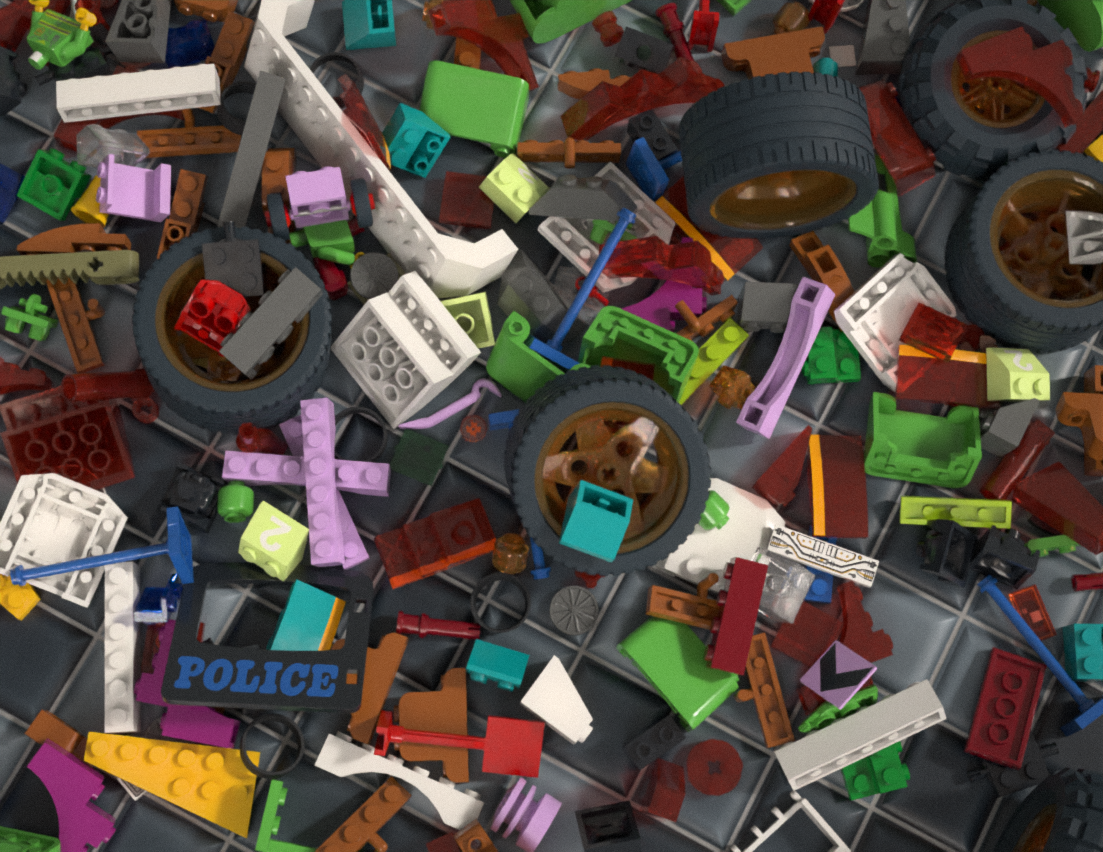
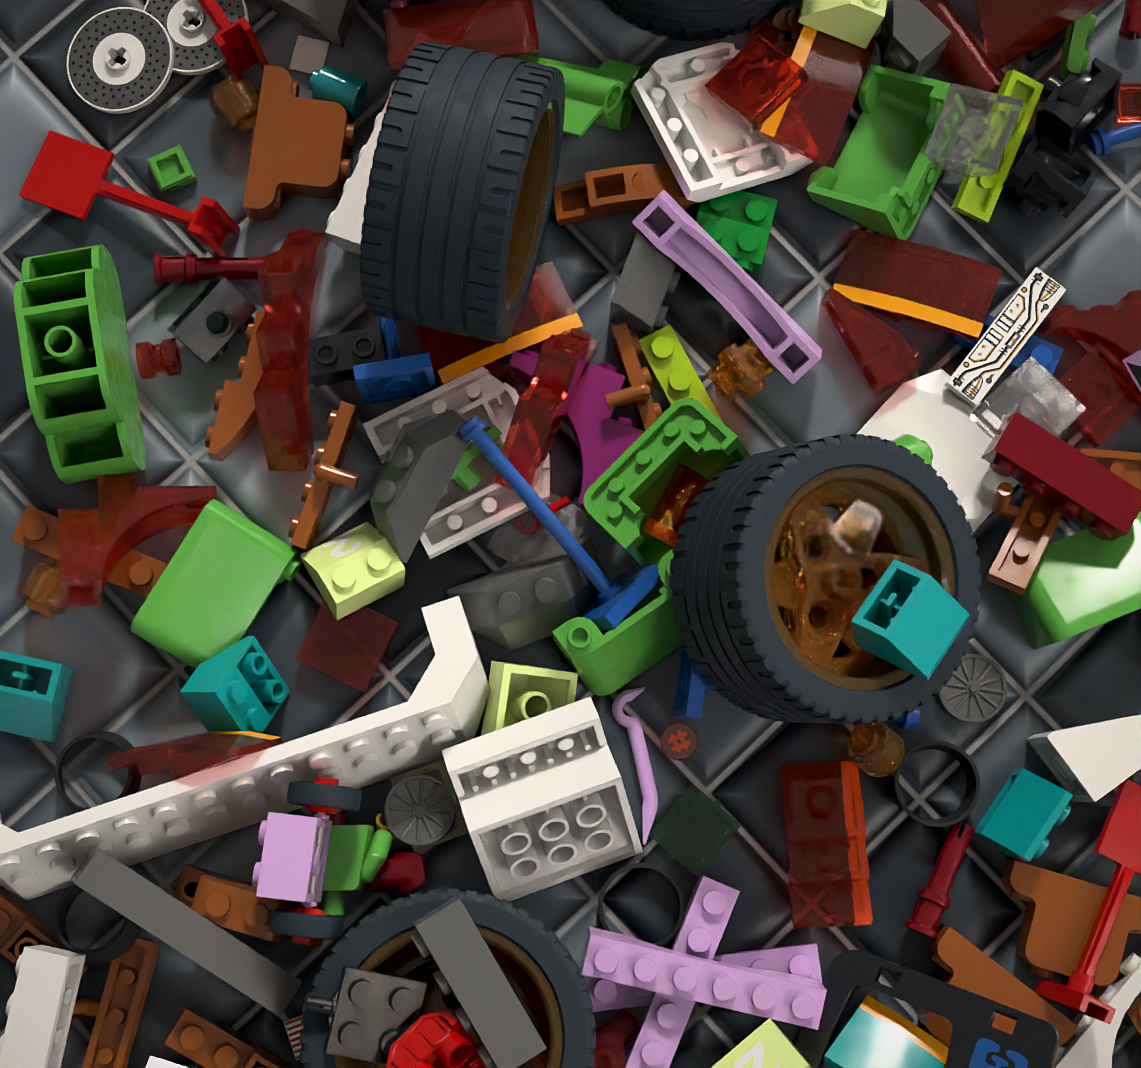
camera: 65 degrees left, 5 degrees up
none -> clear slope [924,83,1024,178]

